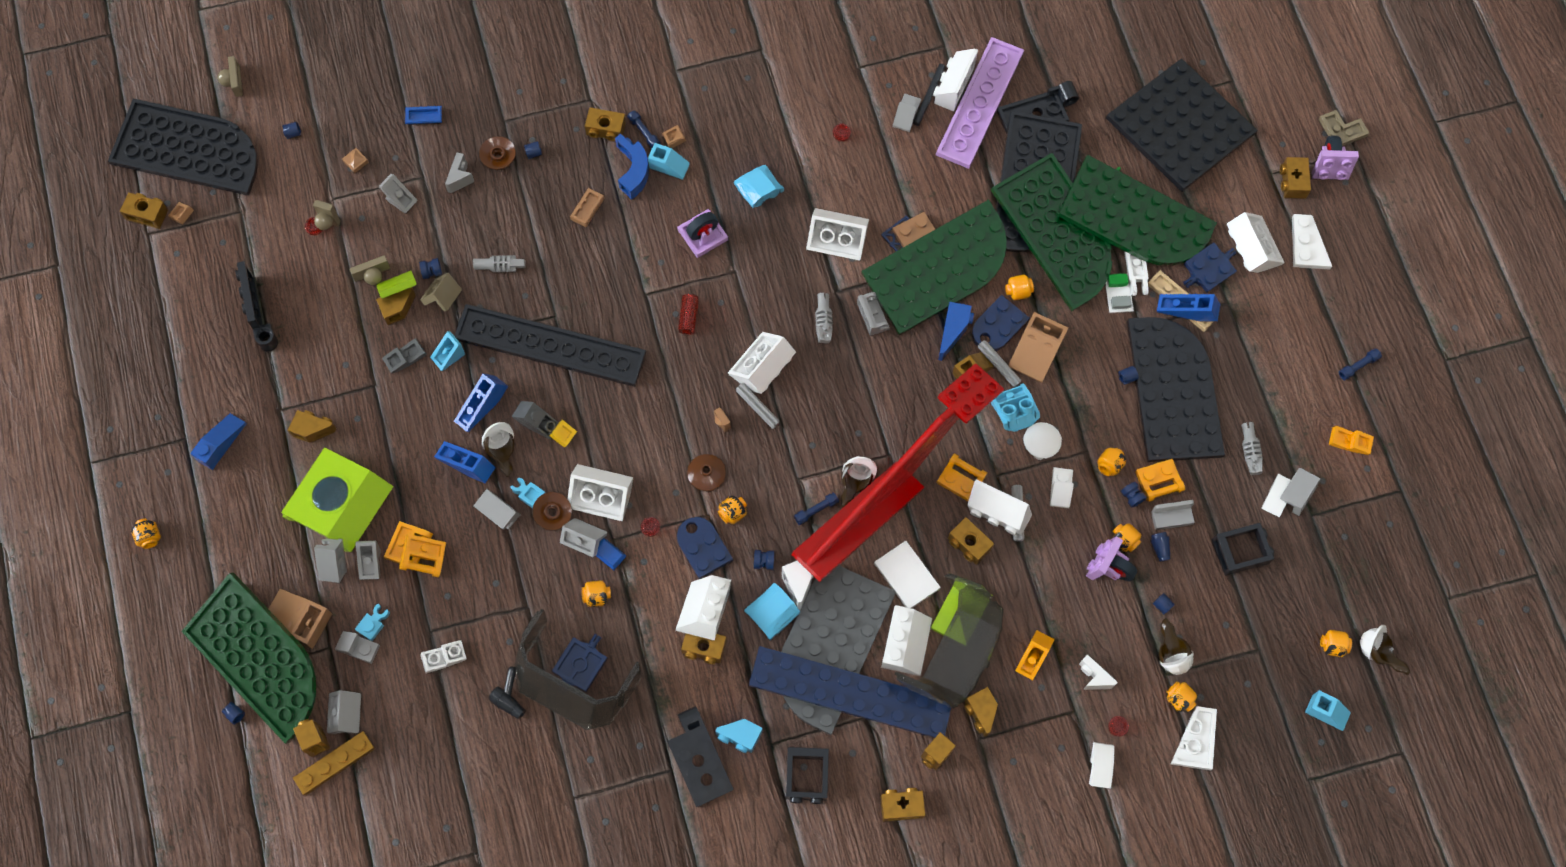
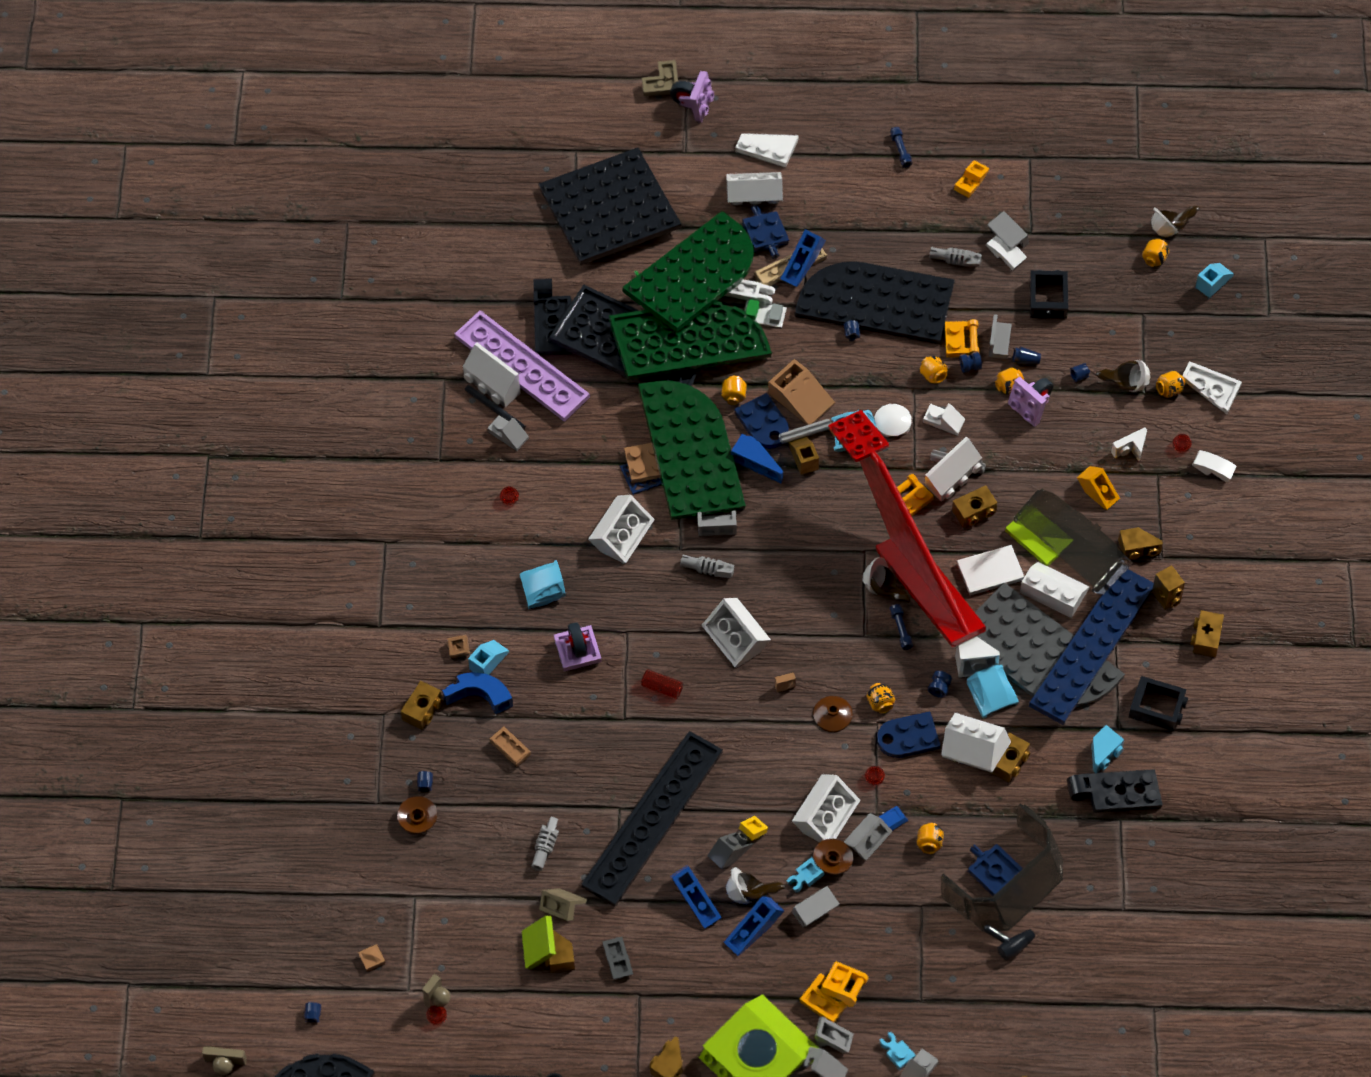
camera: 70 degrees left, 10 degrees down
dark tan tile [349,255,390,286] -> none
light grey slope [379,174,418,213] -> none
blue tile [405,106,442,124] -> none
dark blue wheel [419,258,442,280] -> none
white slope [421,640,467,673] -> none
medium azure slope [430,331,465,371] -> none
light grey slope [445,152,474,193] -> none
dark blue bar [627,110,660,149] -> none
light grey axle [736,383,780,429] -> none
pearl gold brick [1280,157,1311,199] -> none

